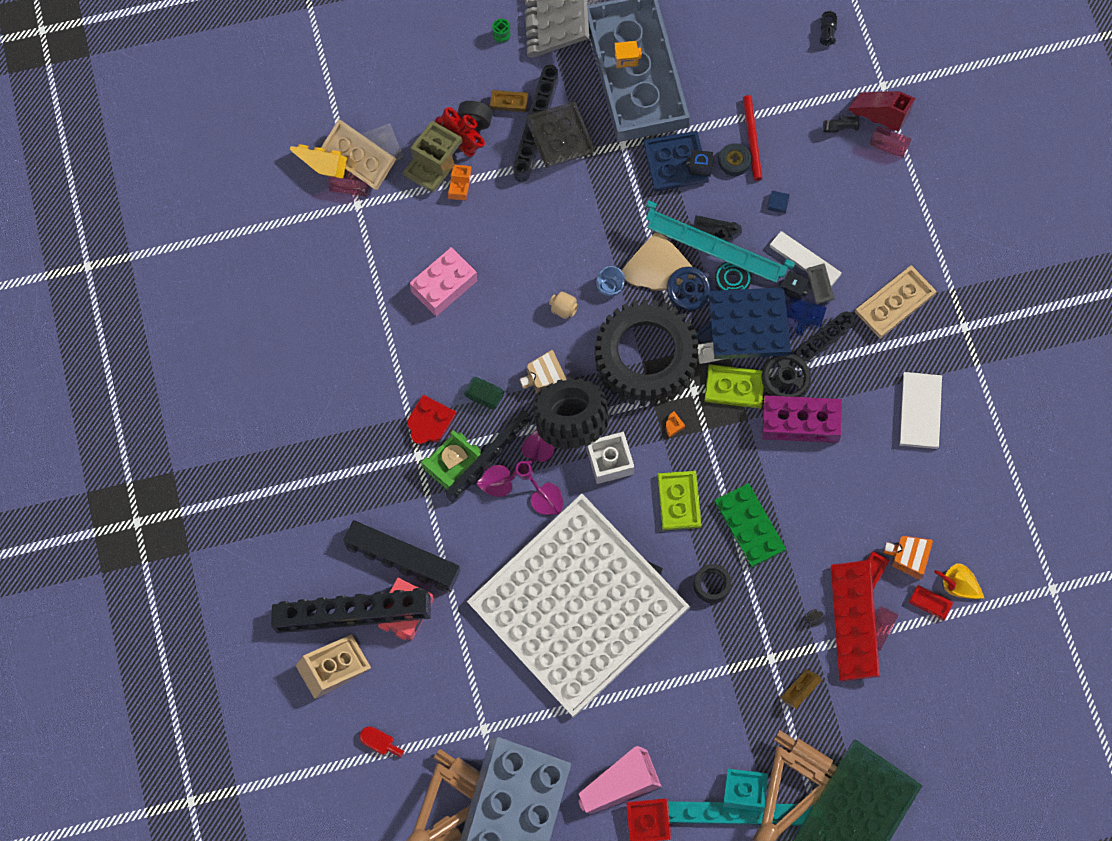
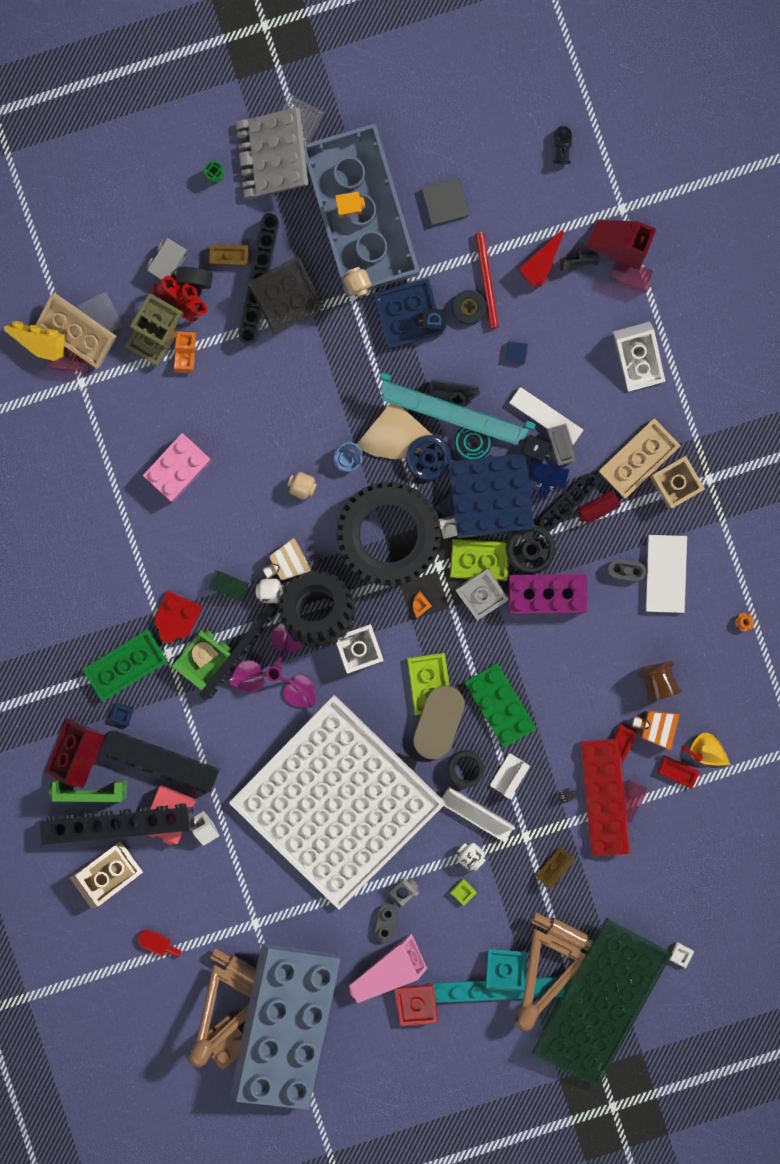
camera: 10 degrees left, 20 degrees up
none -> dark red slope [45,718,105,788]
none -> bright green panel [49,779,127,802]
none -> green plate [82,629,168,702]
none -> dark blue tile [110,702,134,727]
none -> light grey brick [147,238,189,284]
none -> white brick [192,811,220,846]
none -> white head [256,579,285,603]
none -> tan head [343,267,372,298]
none -> dark grey plate [375,903,398,942]
none -> light grey bracket [389,877,419,906]
none -> dark tan tile [414,685,465,759]
none -> dark grey tile [422,178,469,226]
none -> white panel [441,786,515,842]
none -> lime tile [450,879,477,906]
none -> light grey plate [455,568,509,621]
none -> white head [457,843,486,871]
none -> white panel [490,753,530,799]
none -> red slope [518,230,564,288]
none -> dark red brick [577,490,621,525]
none -> dark grey plate [607,559,646,581]
none -> white slope [613,322,666,392]
none -> reddish brown hat [637,661,682,701]
none -> tan brick [649,456,705,509]
none -> white tile [668,942,694,968]
none -> orange plate [735,613,754,632]

